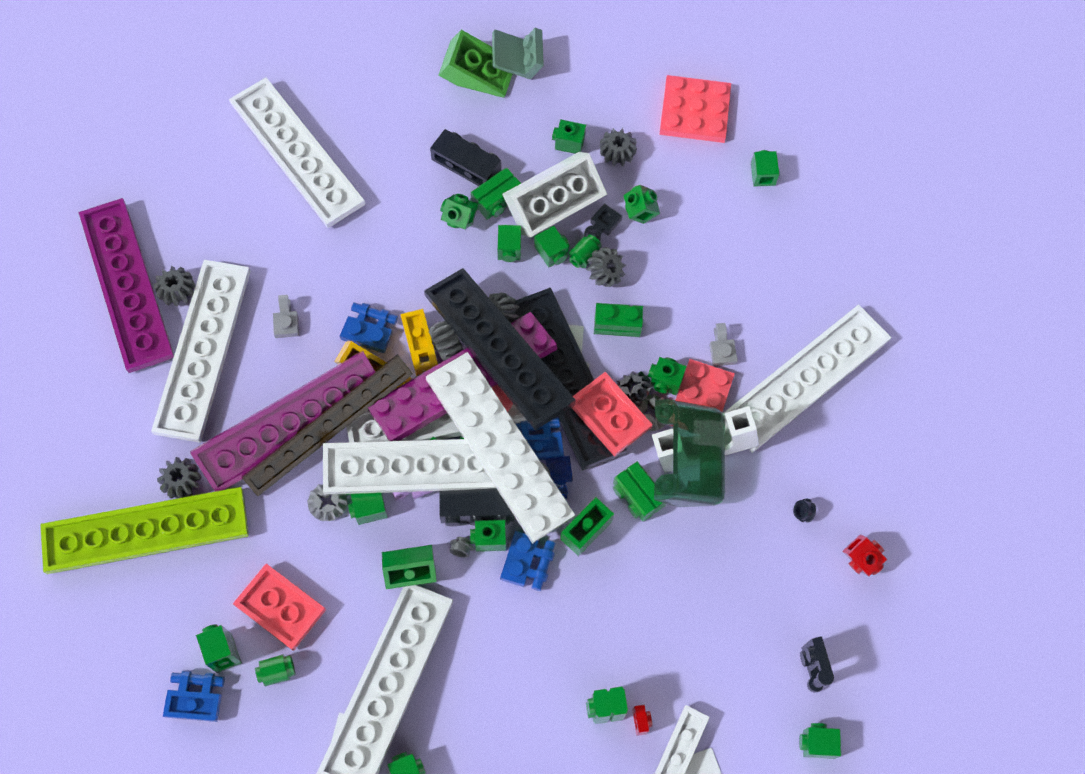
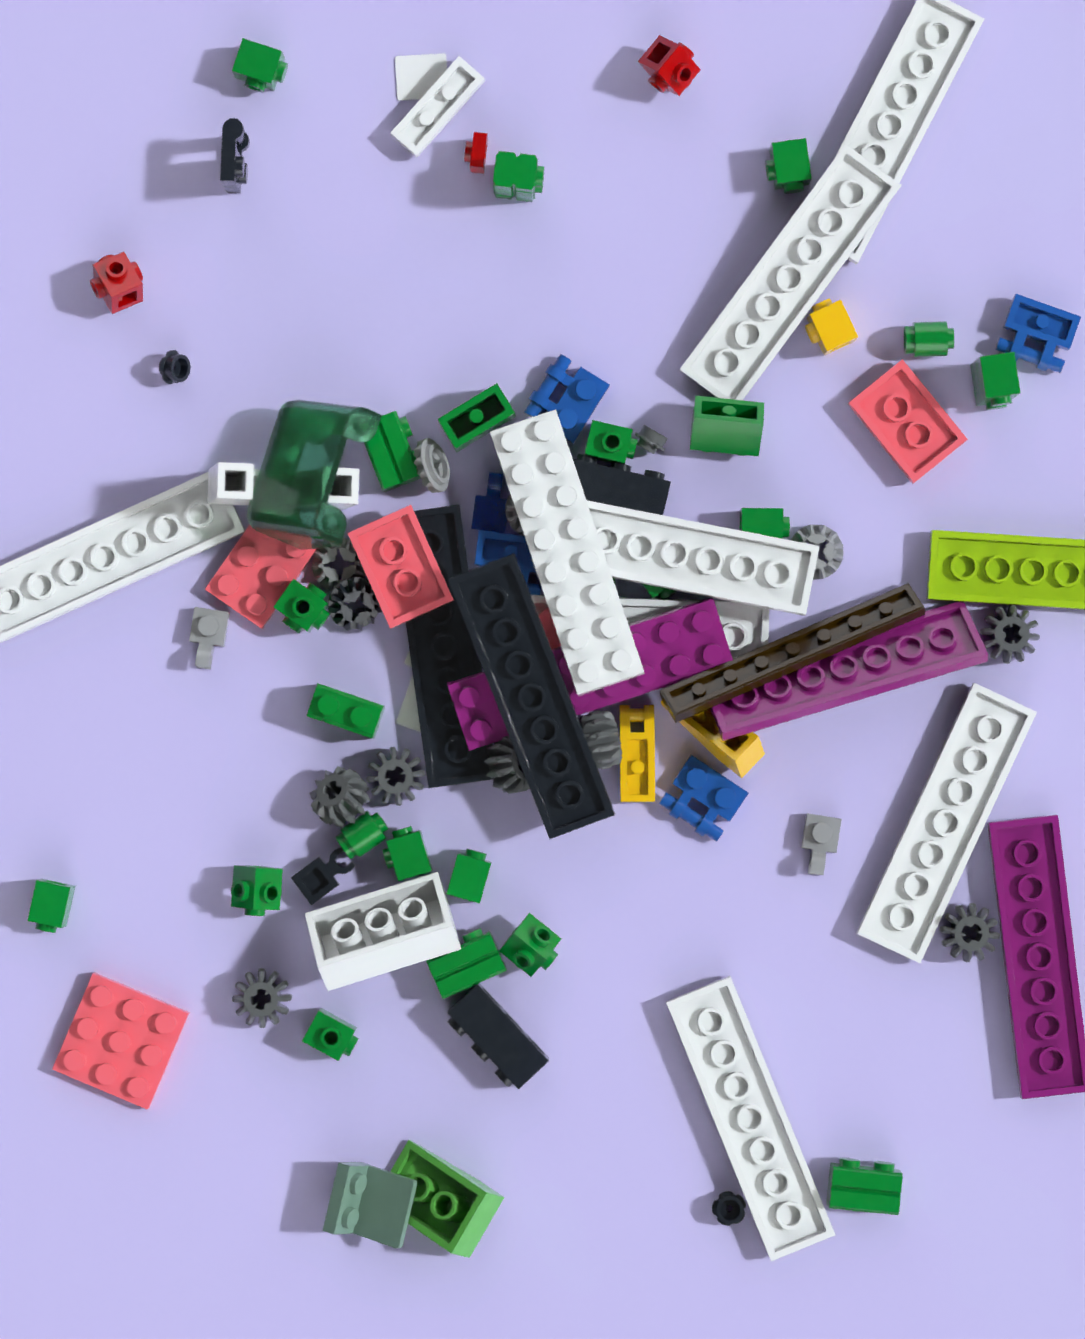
camera: 165 degrees left, 20 degrees up
none -> dark grey gear [366,747,425,806]
none -> light grey gear [414,438,450,493]
none -> black plate [712,1191,746,1226]
none -> yellow brick [805,298,858,356]
none -> green brick [826,1157,903,1215]

